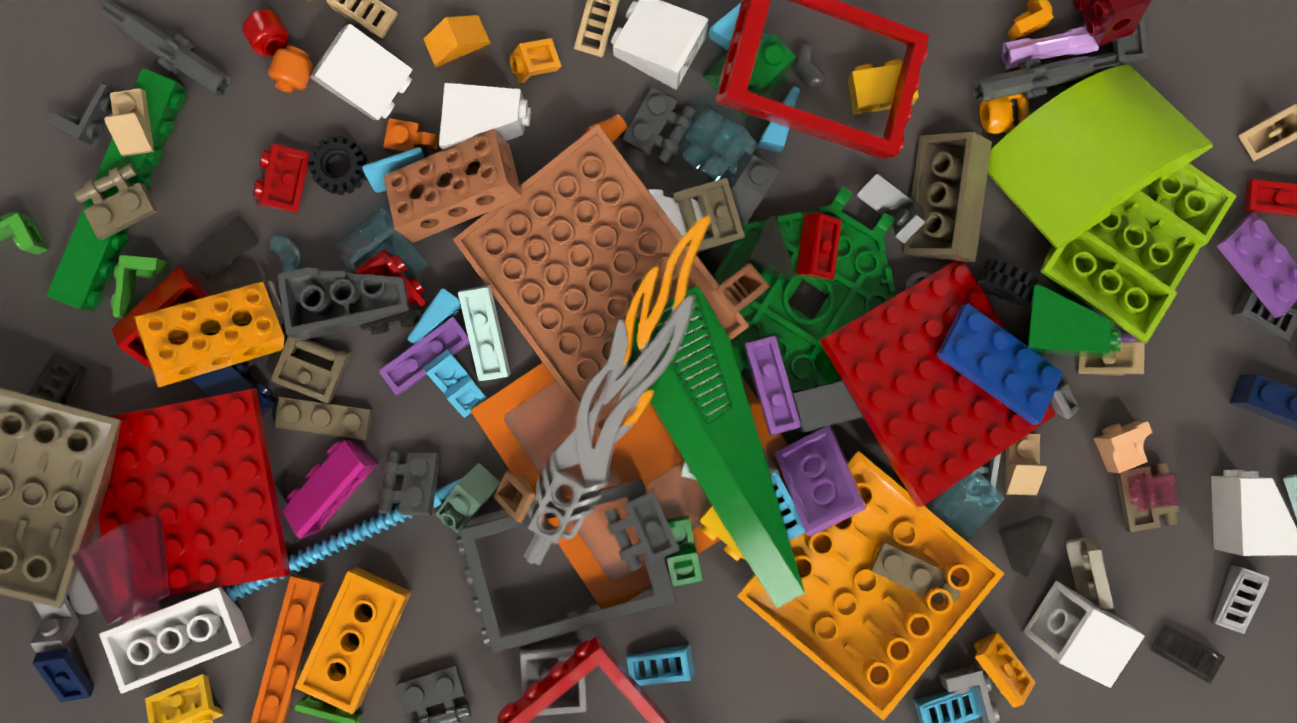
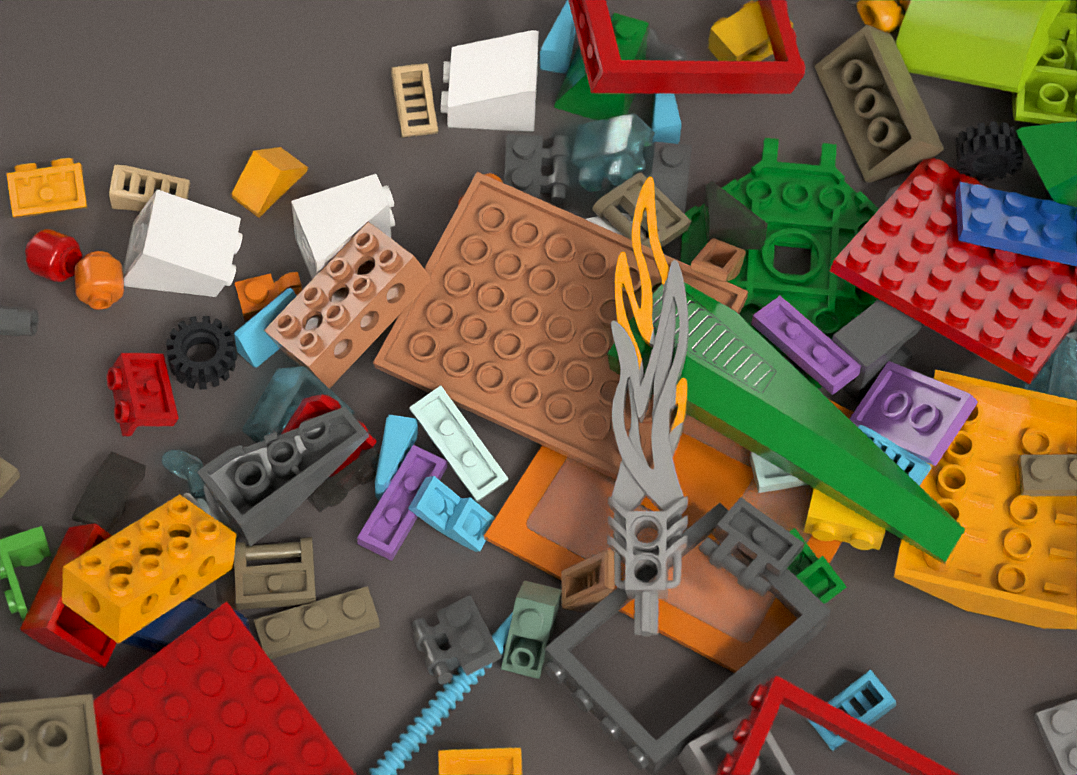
camera: 25 degrees left, 25 degrees down
dark pink slope [282,440,378,539] -> none
light orange bracket [510,38,562,83] -> none
red slope [796,212,842,280] -> none
bracket [857,172,926,243] -> none

